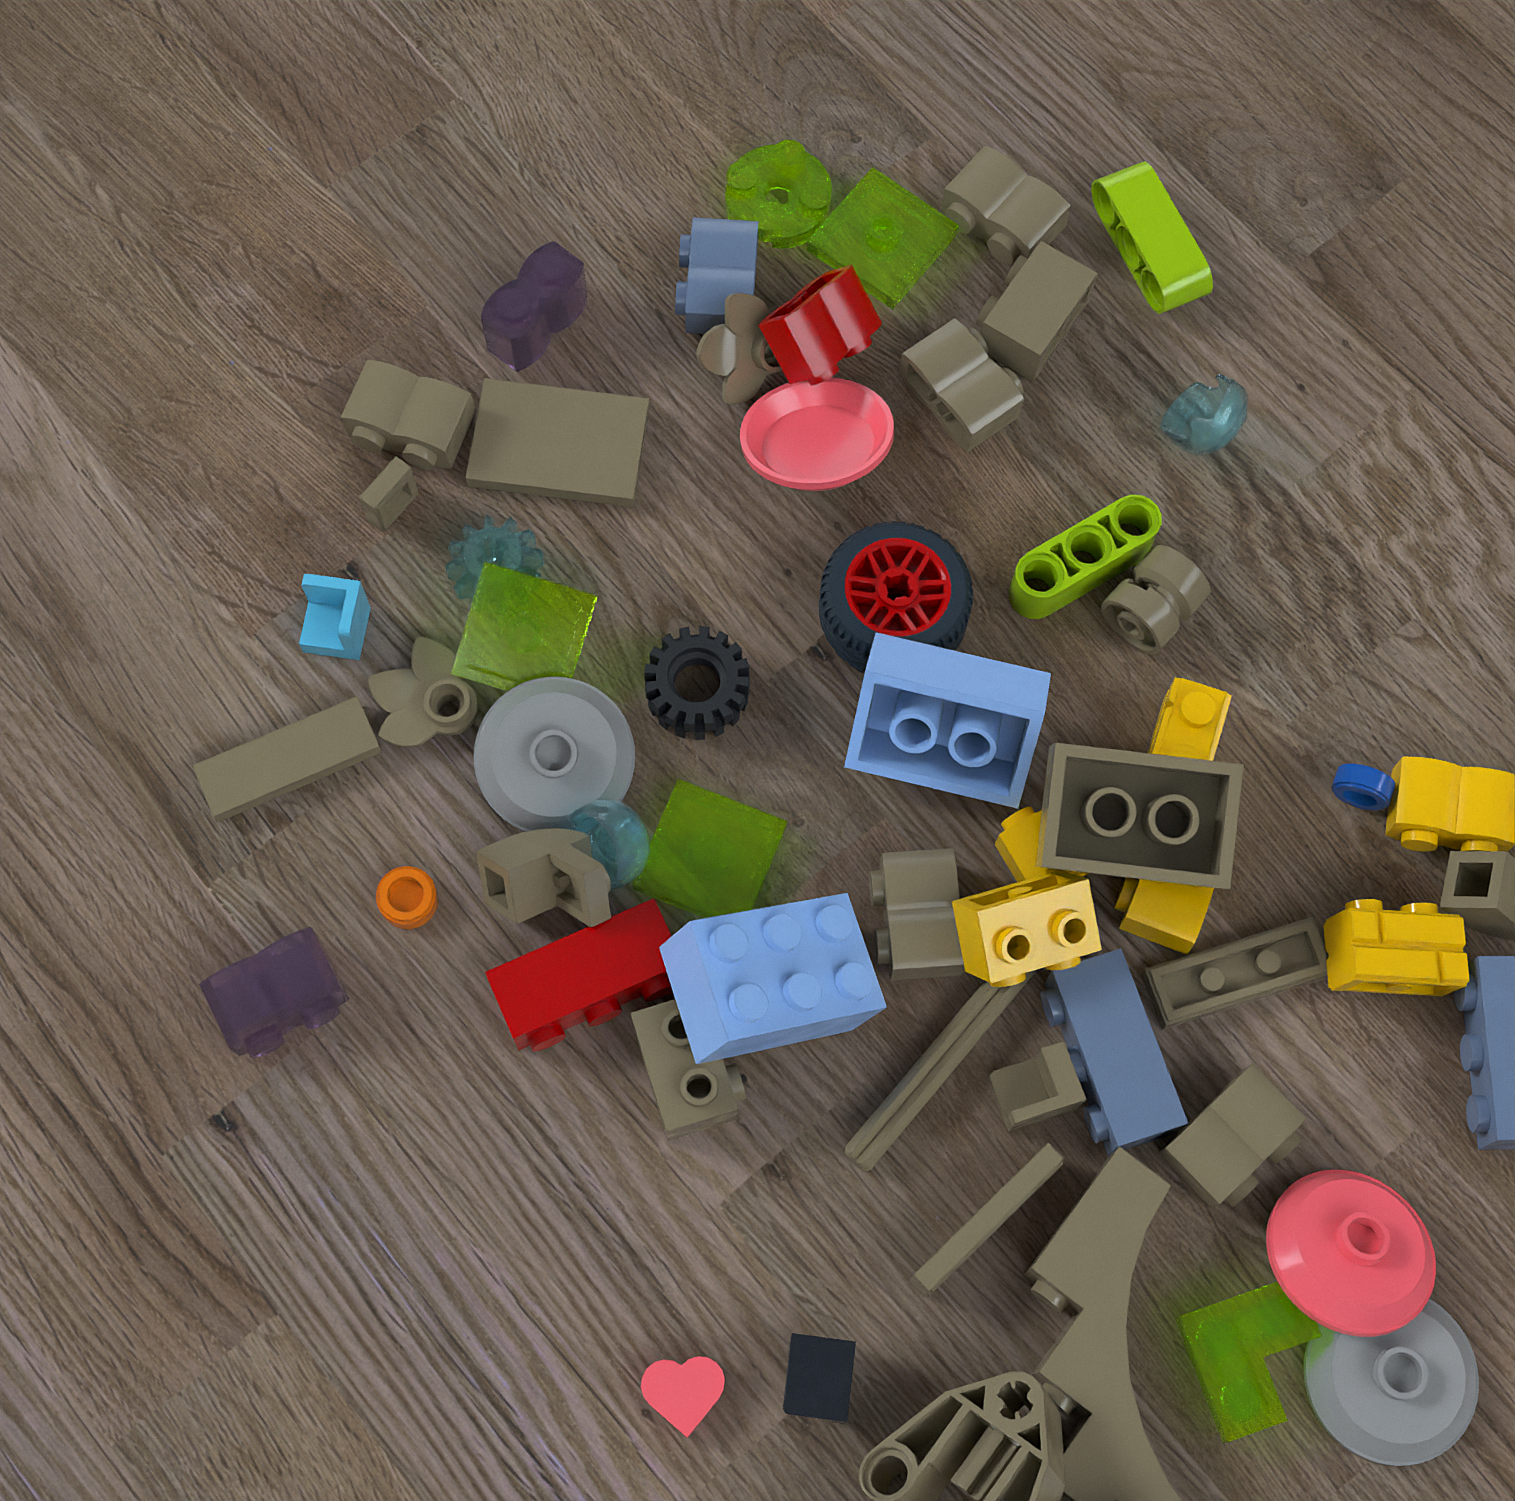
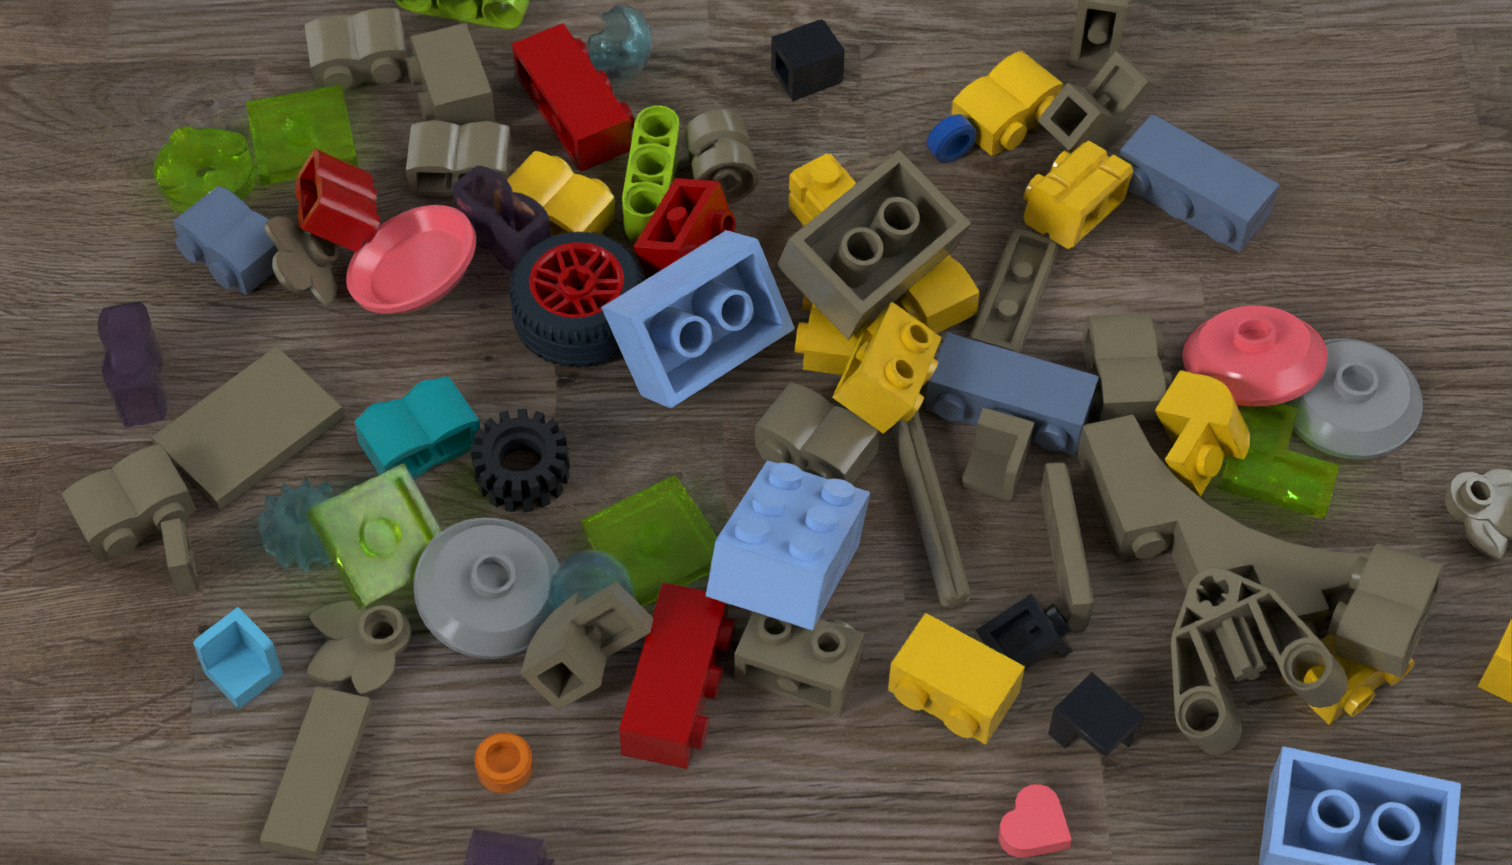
camera: 50 degrees left, 15 degrees down
none -> teal brick [354,376,481,488]
none -> clear purple brick [452,165,551,272]
none -> yellow brick [498,151,615,239]
none -> red brick [512,23,635,172]
none -> red brick [633,178,736,279]
none -> black panel [771,19,845,102]
none -> yellow brick [888,613,1025,745]
none -> black bracket [976,593,1073,671]
none -> yellow brick [1155,370,1250,497]

